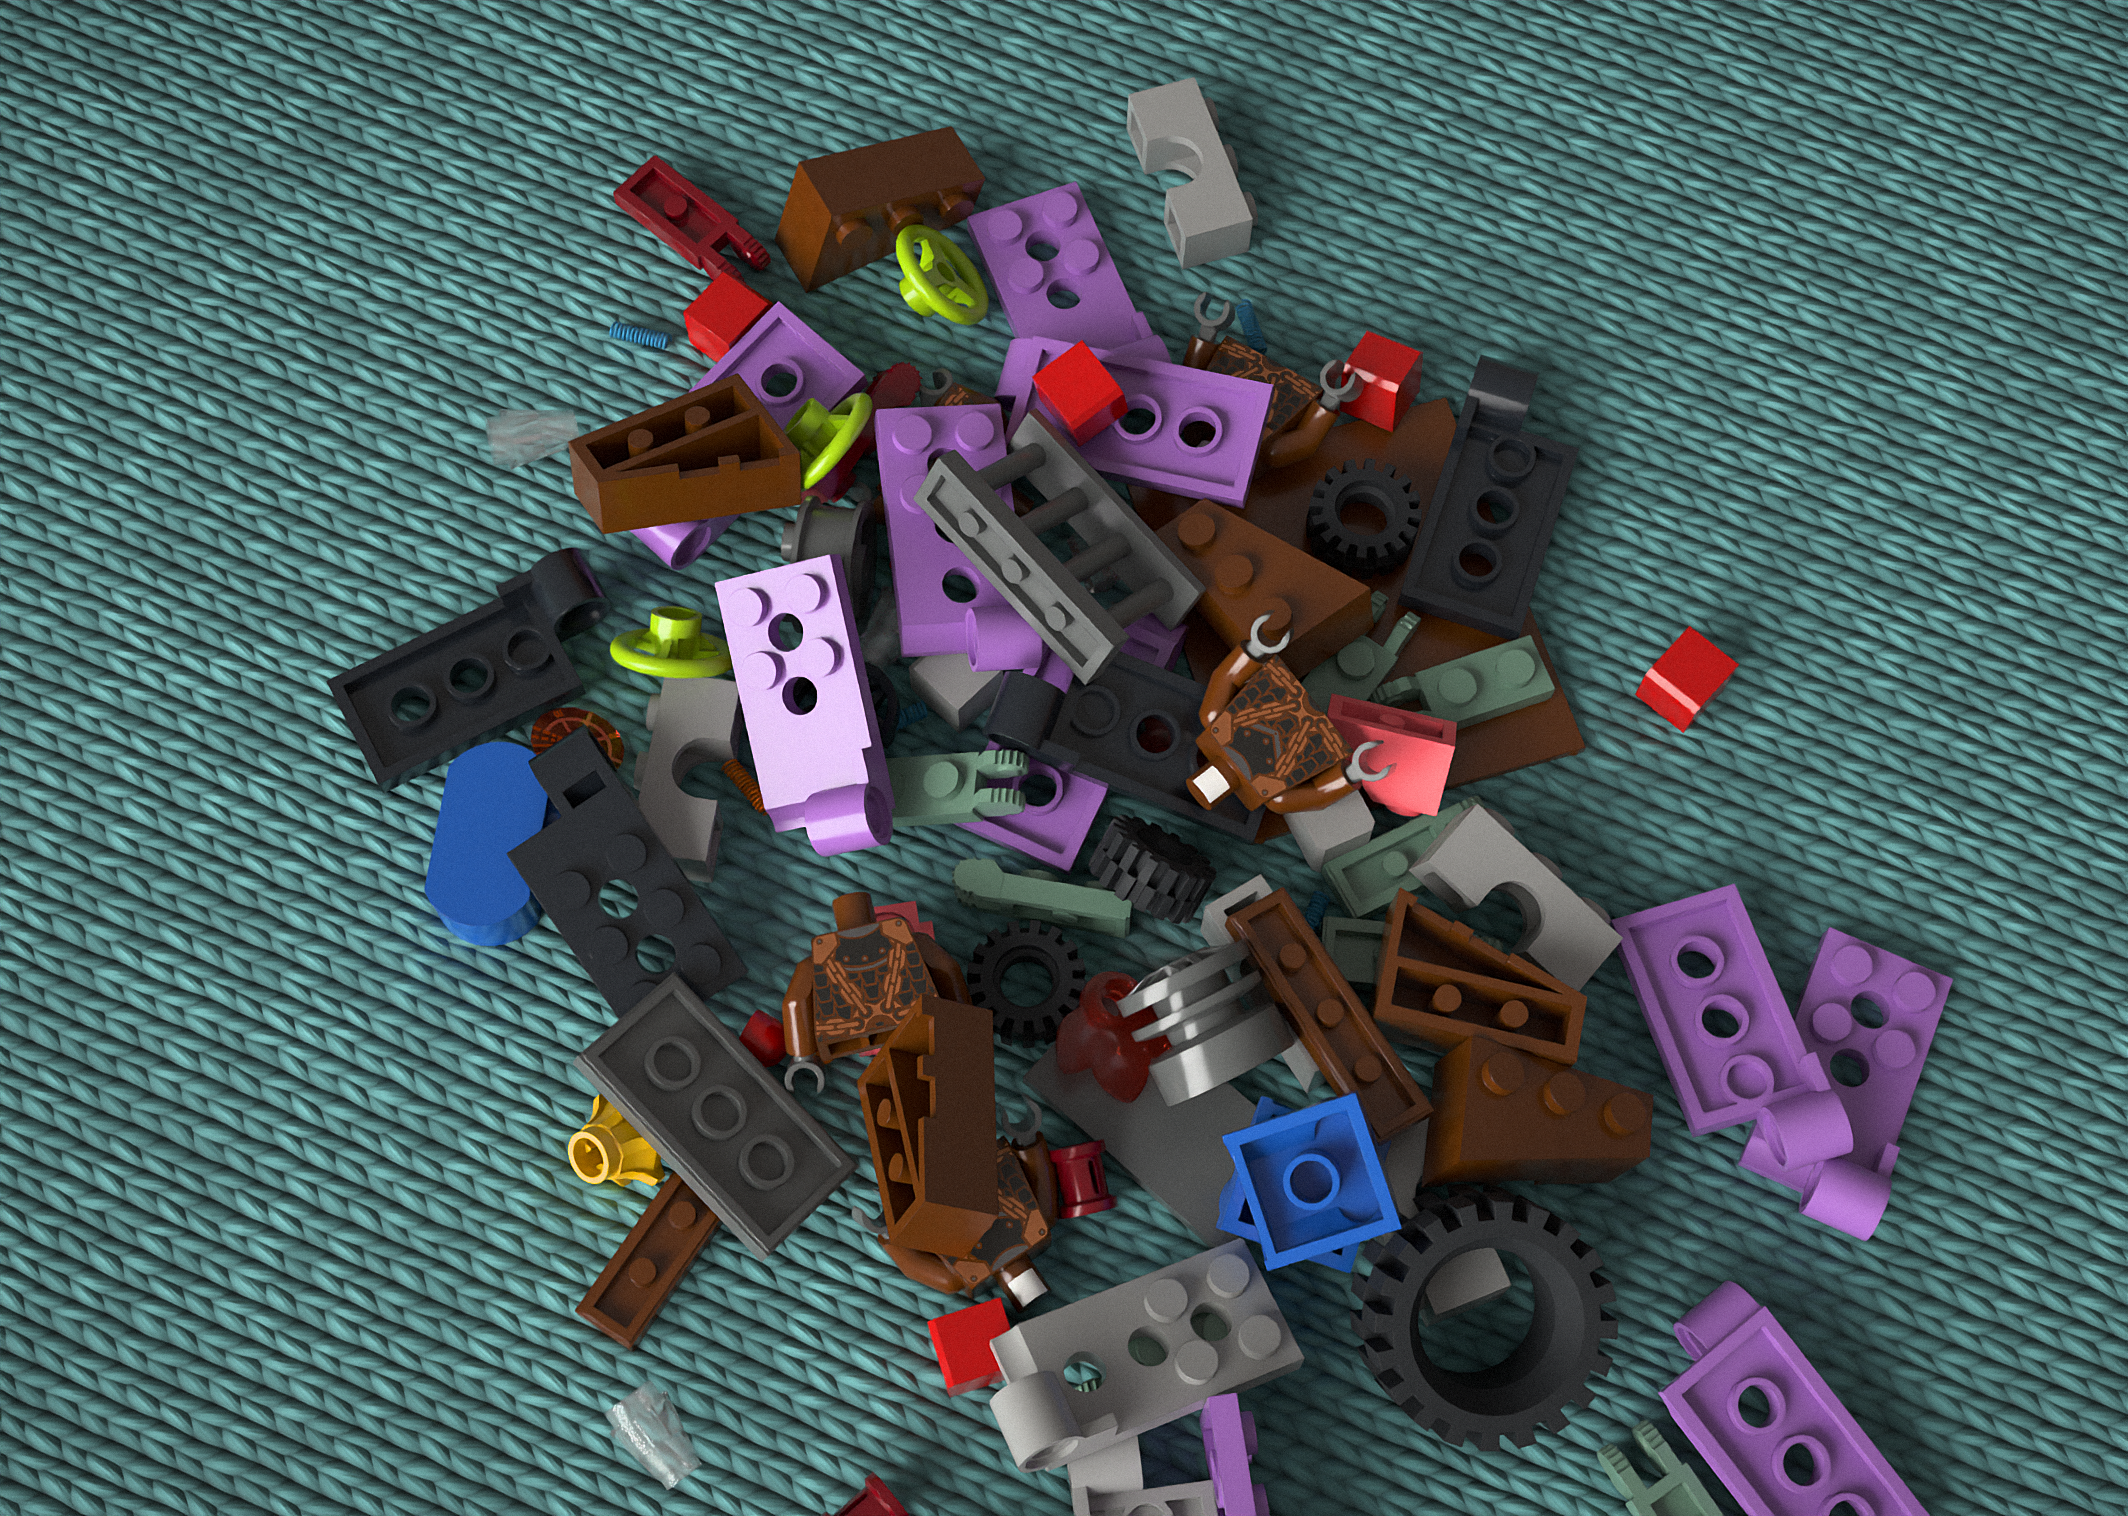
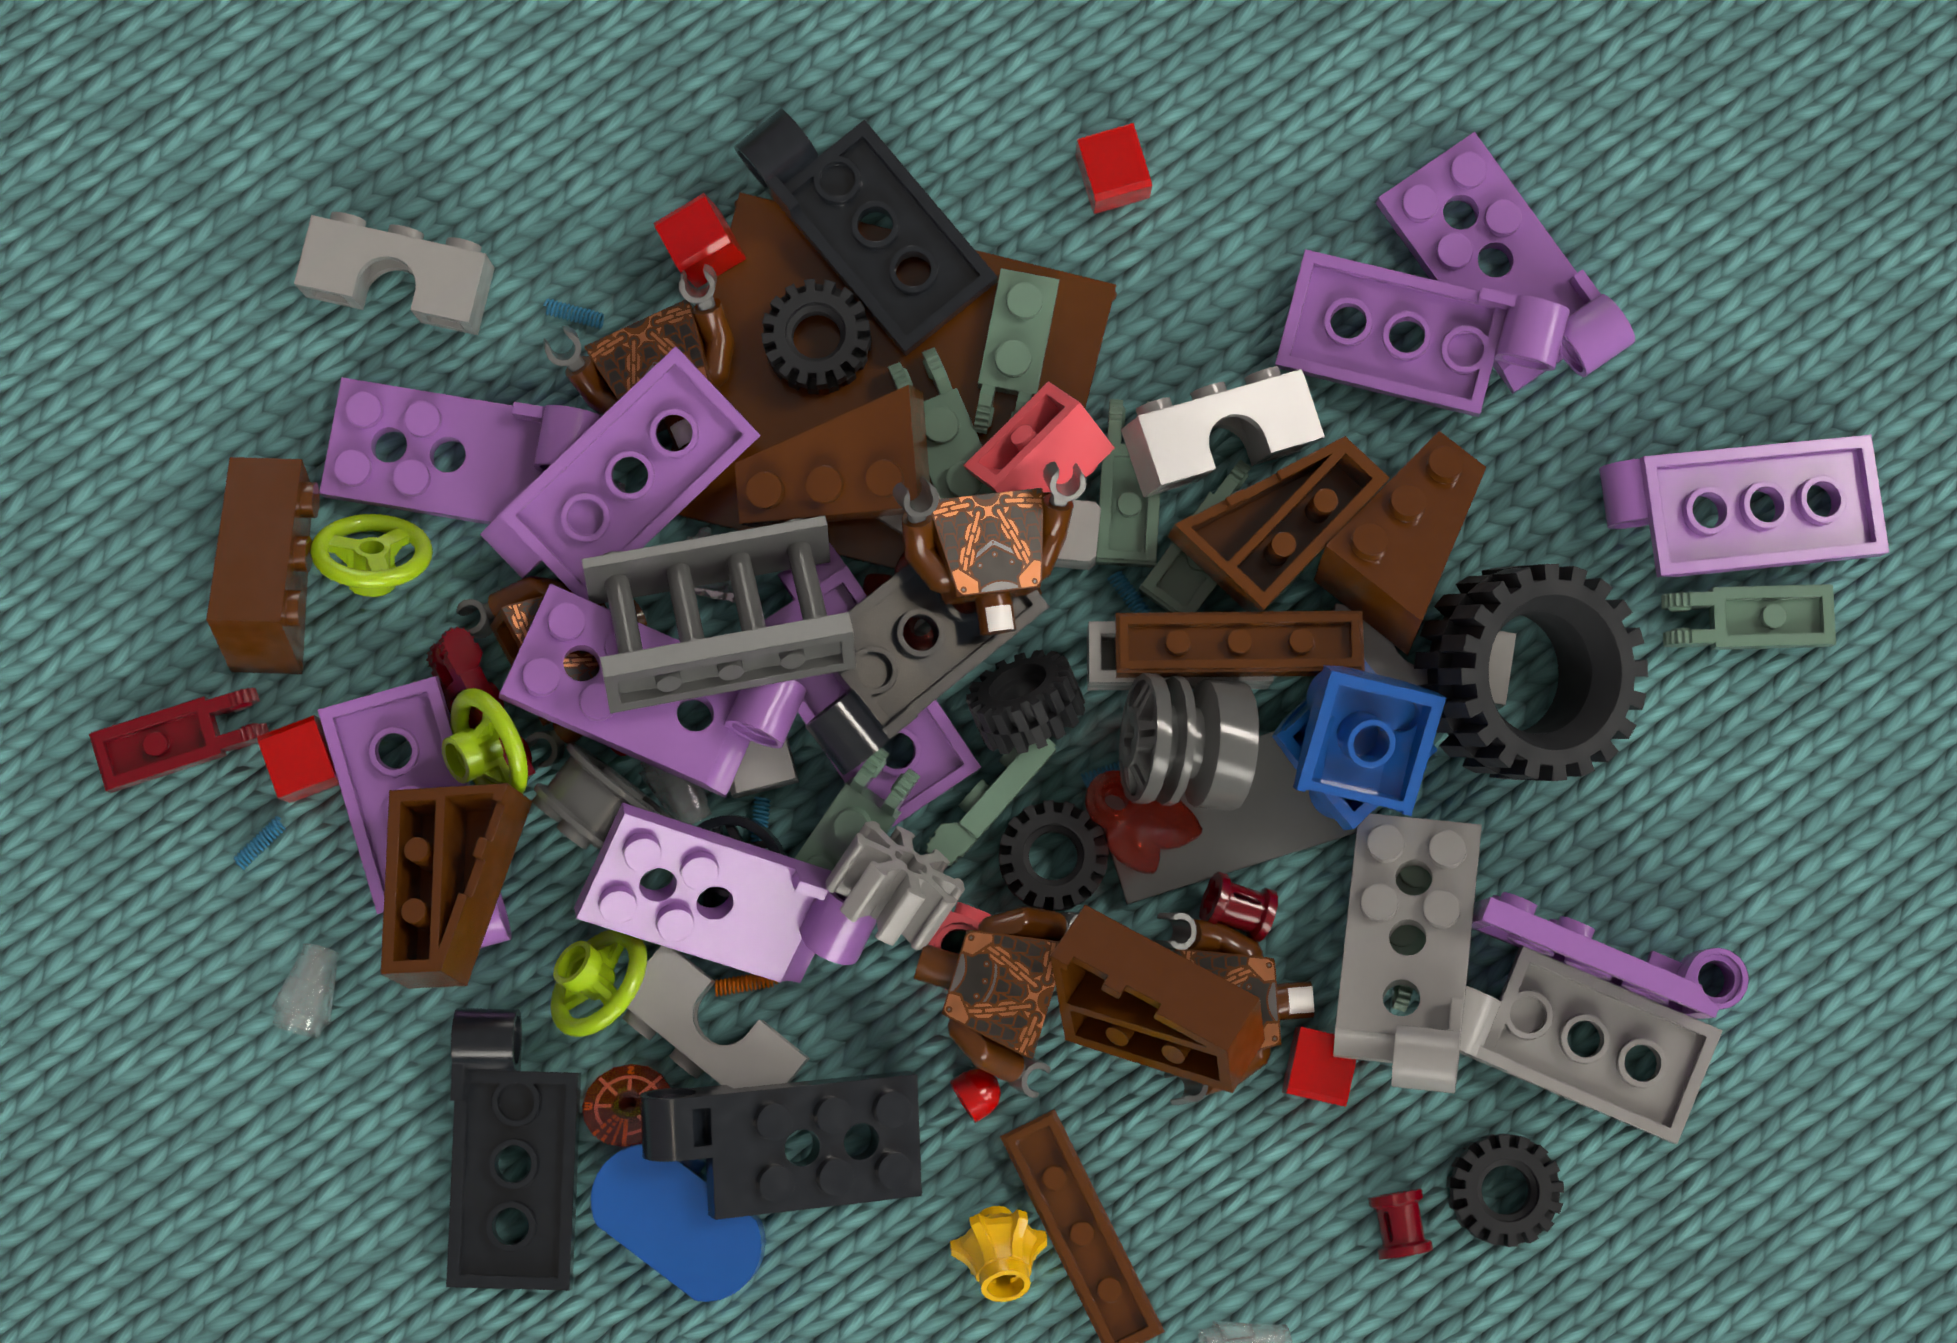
camera: 55 degrees left, 15 degrees up
dark grey tile [573,972,860,1262] -> none
red piece [1032,340,1129,447] -> none
none -> light grey gear [826,821,965,950]

